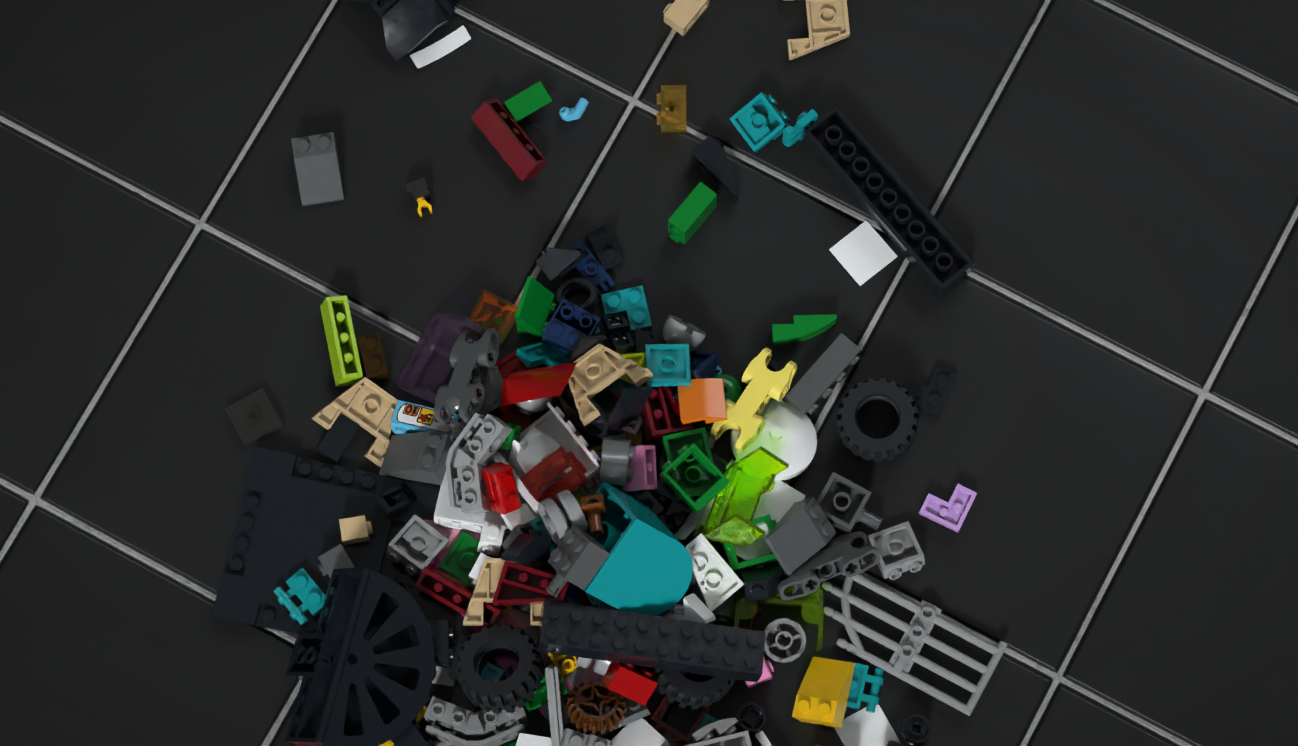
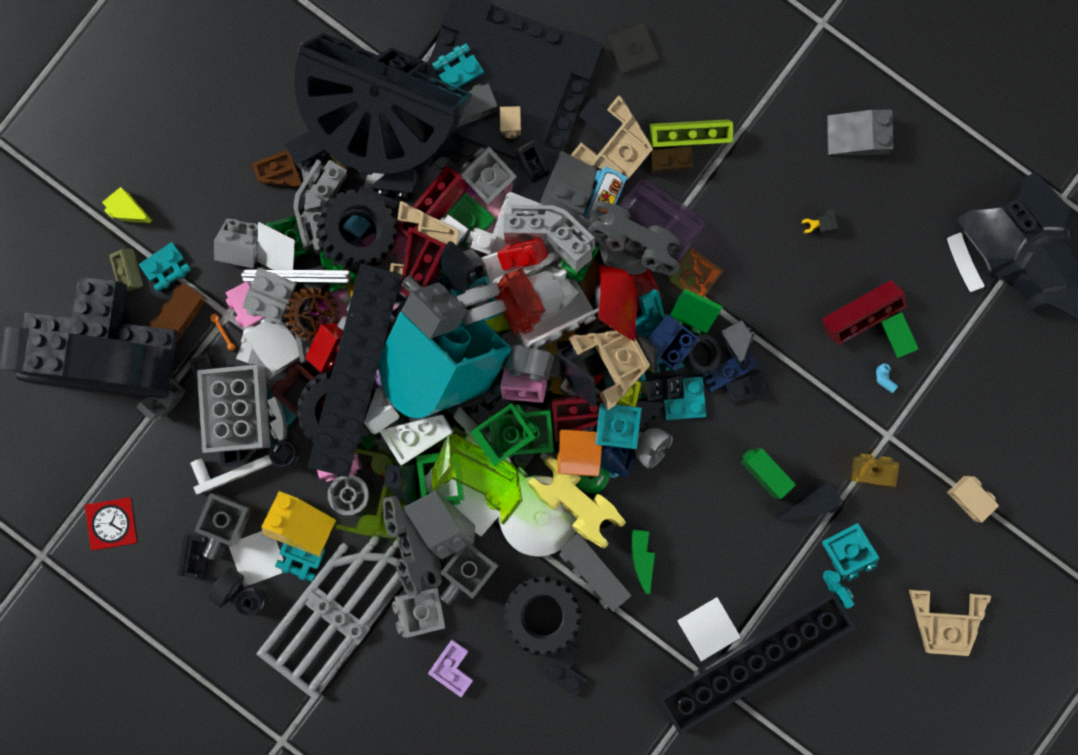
camera: 95 degrees right, 10 degrees up
dark orange bracket [581,494,606,537] -> none

